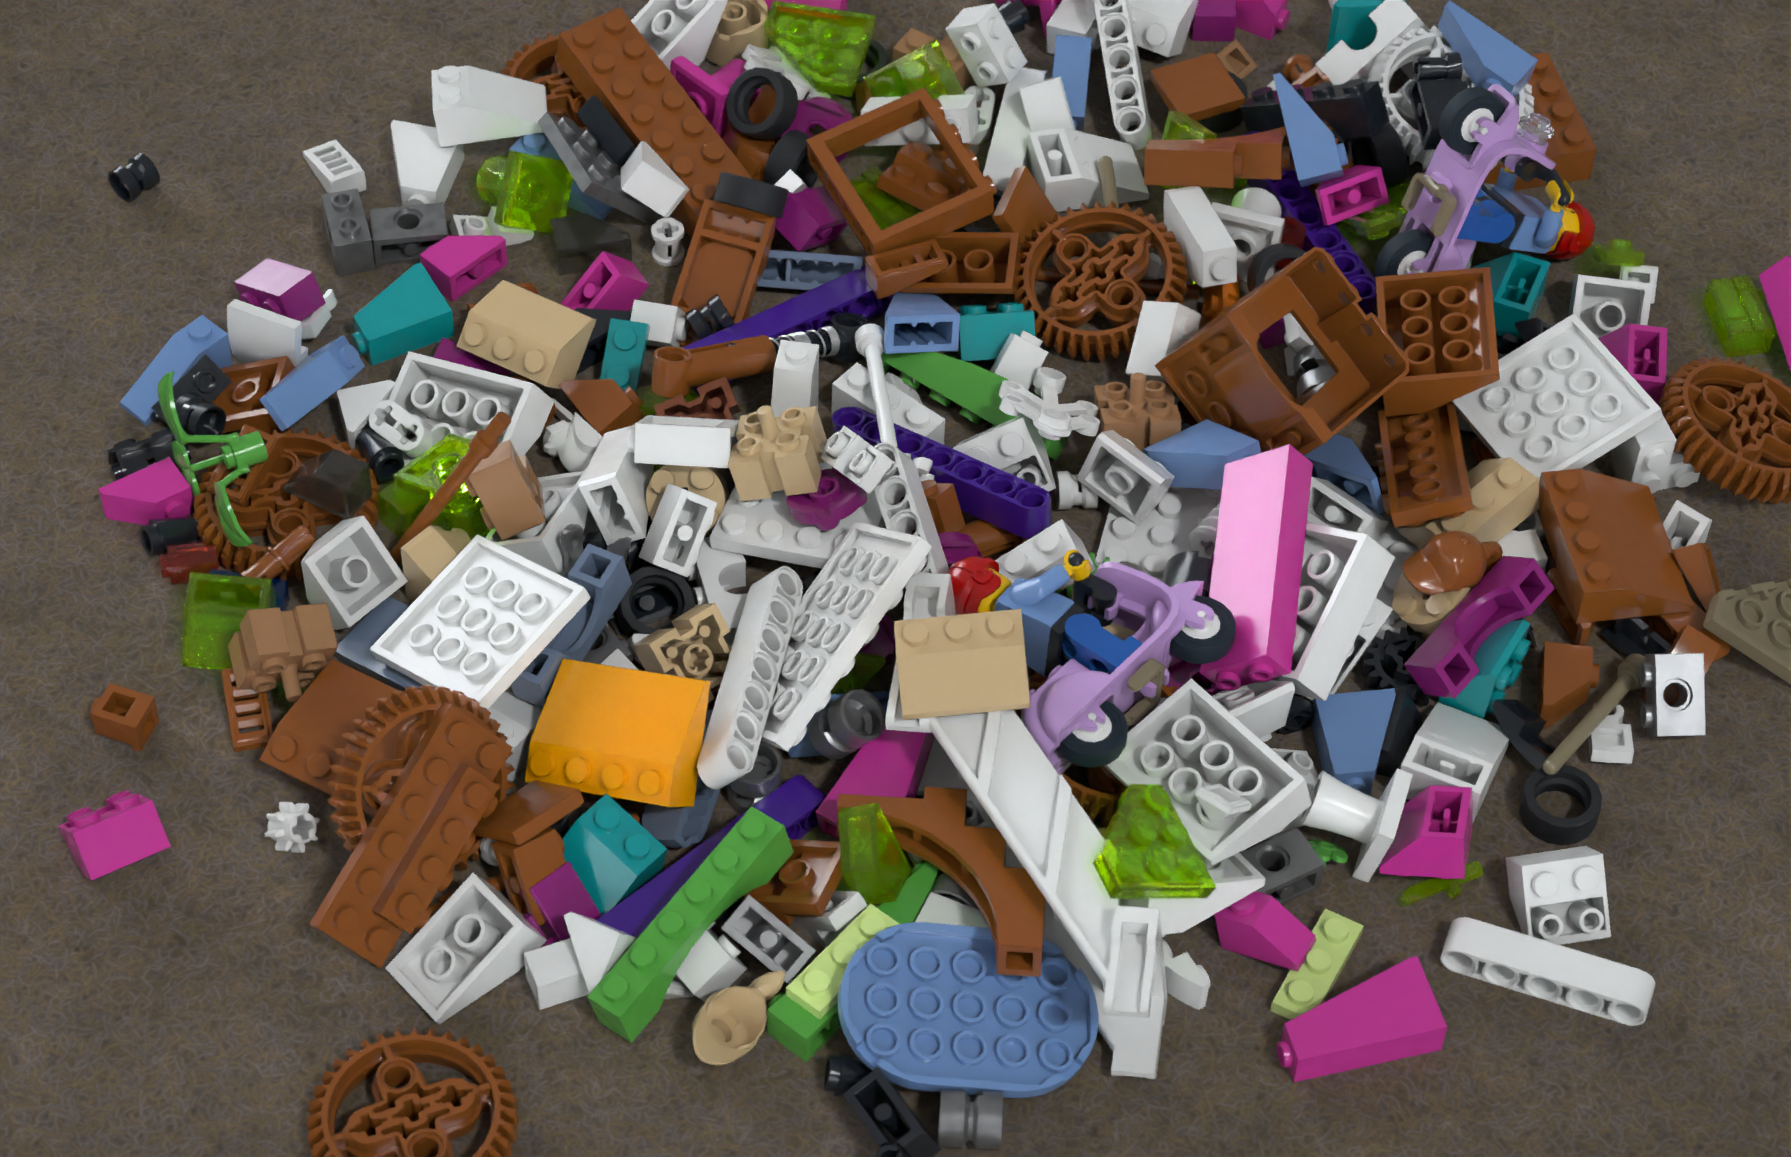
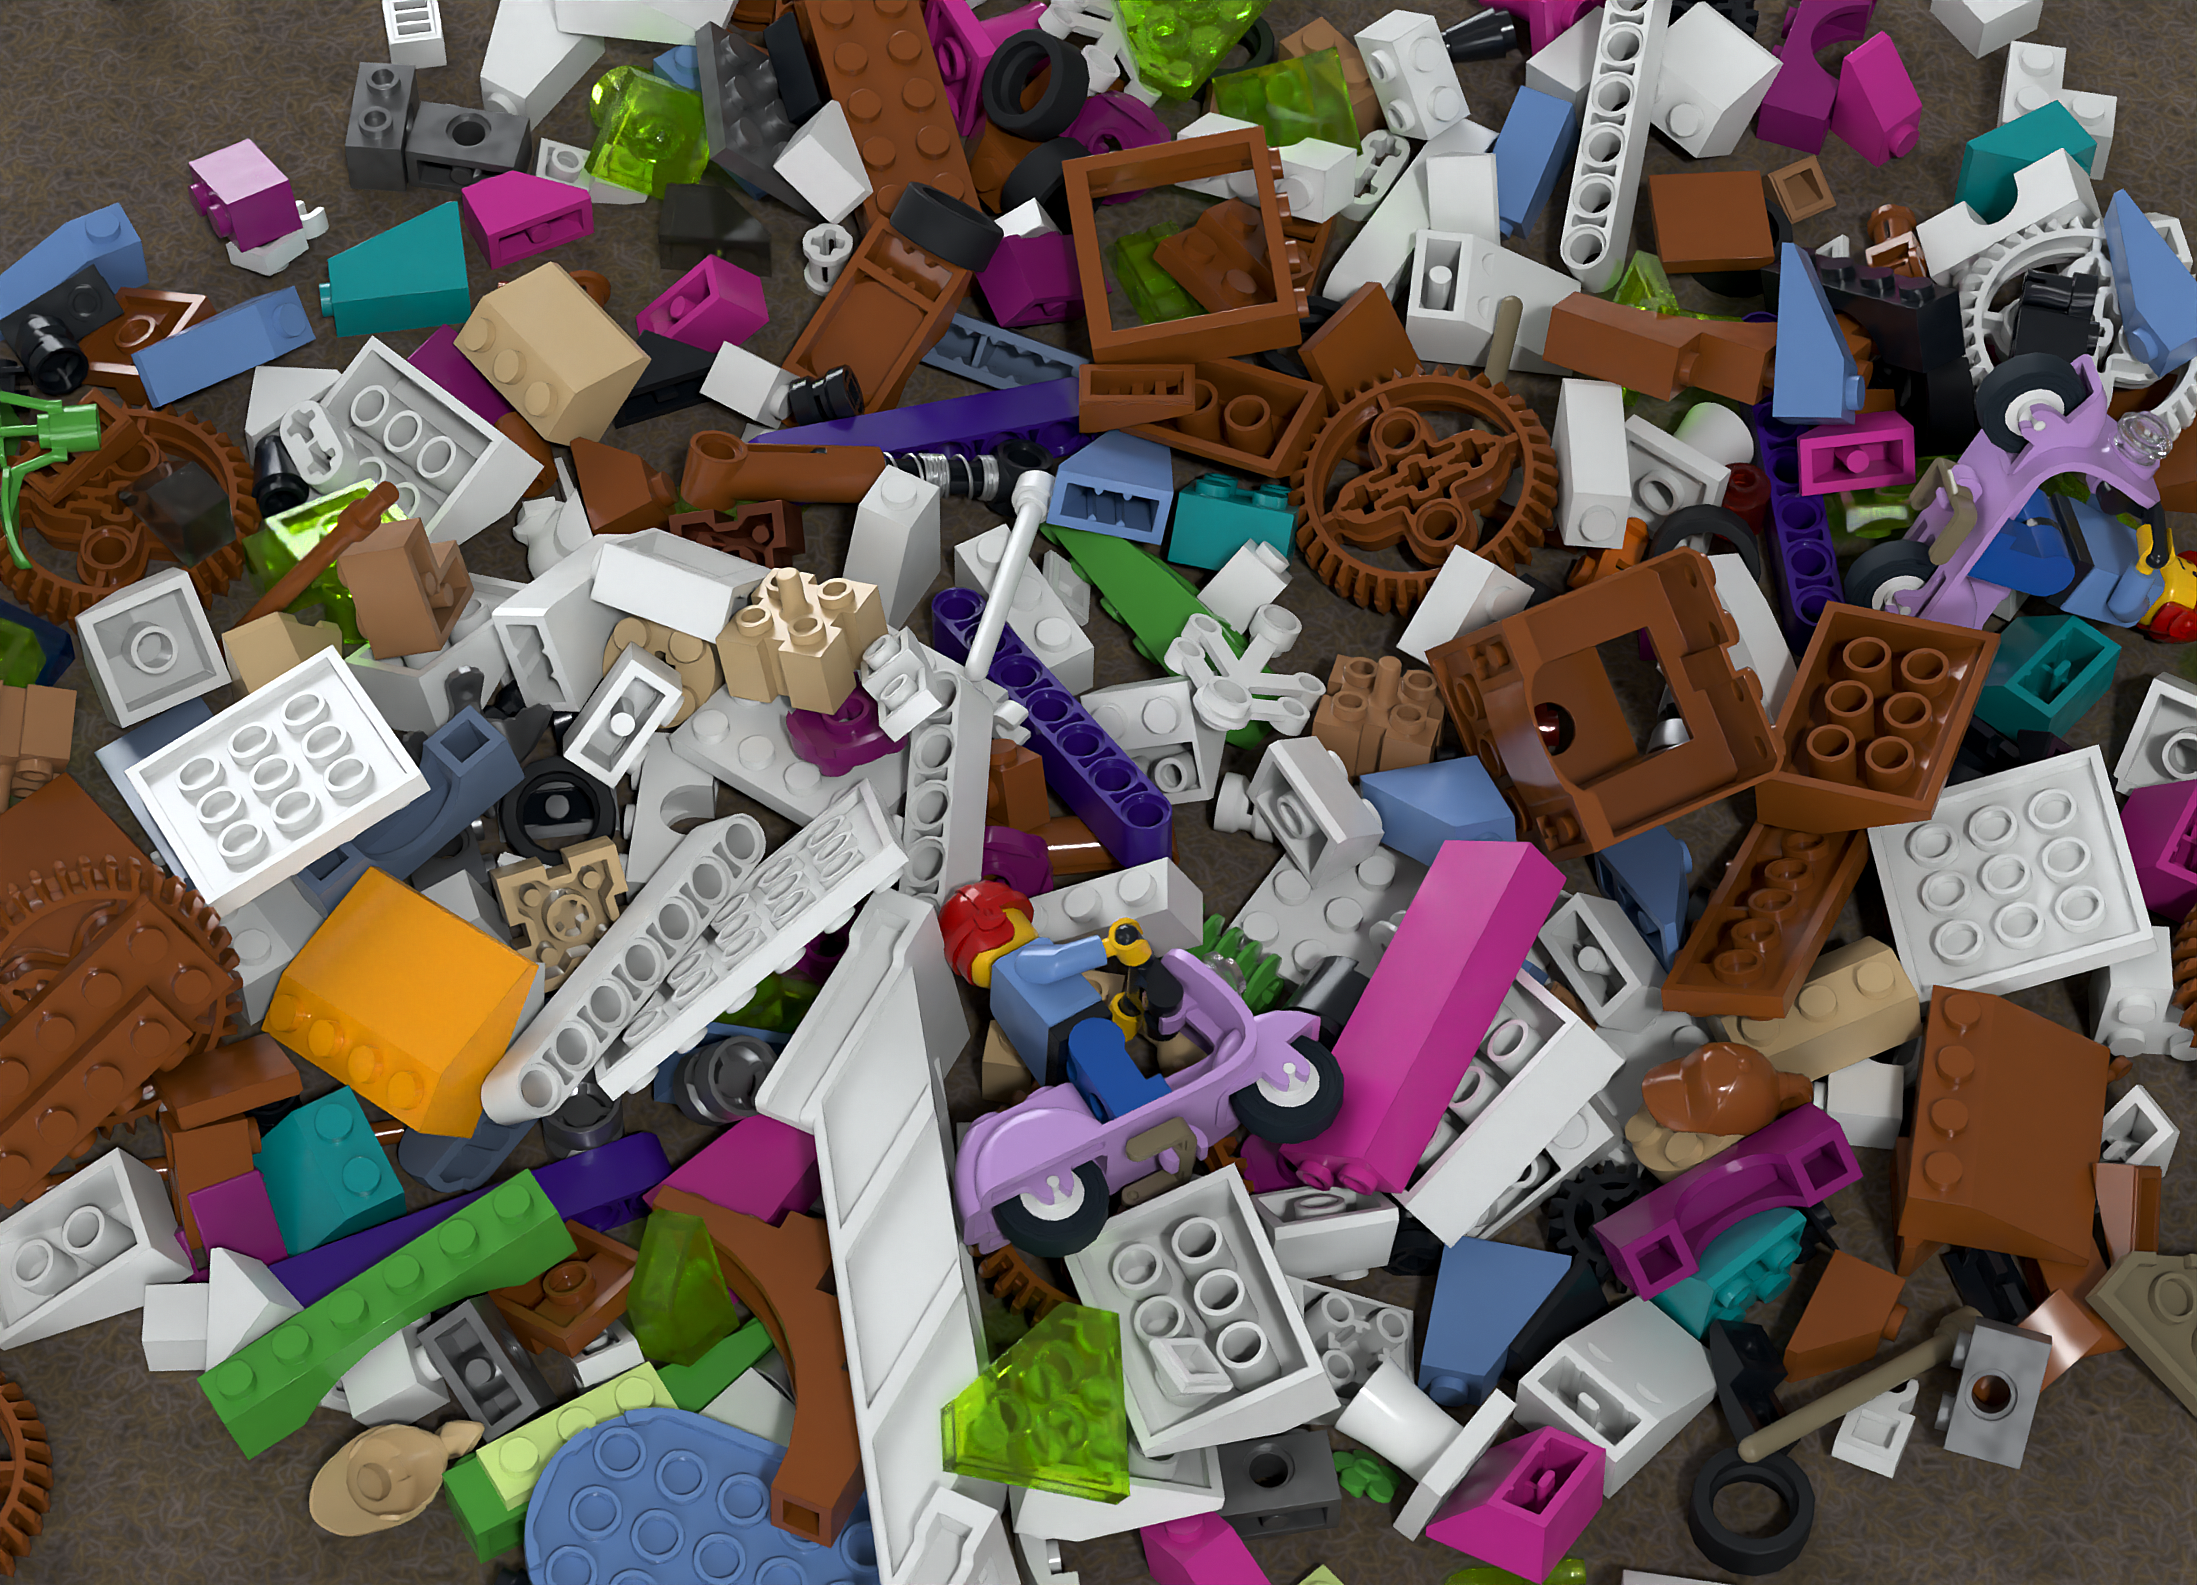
camera: 20 degrees right, 5 degrees up
white slope [227,299,308,367] -> none
dark orange axle [240,525,315,593] -> none
teal plate [600,318,650,394] -> none
tan slope [894,609,1031,720] -> none

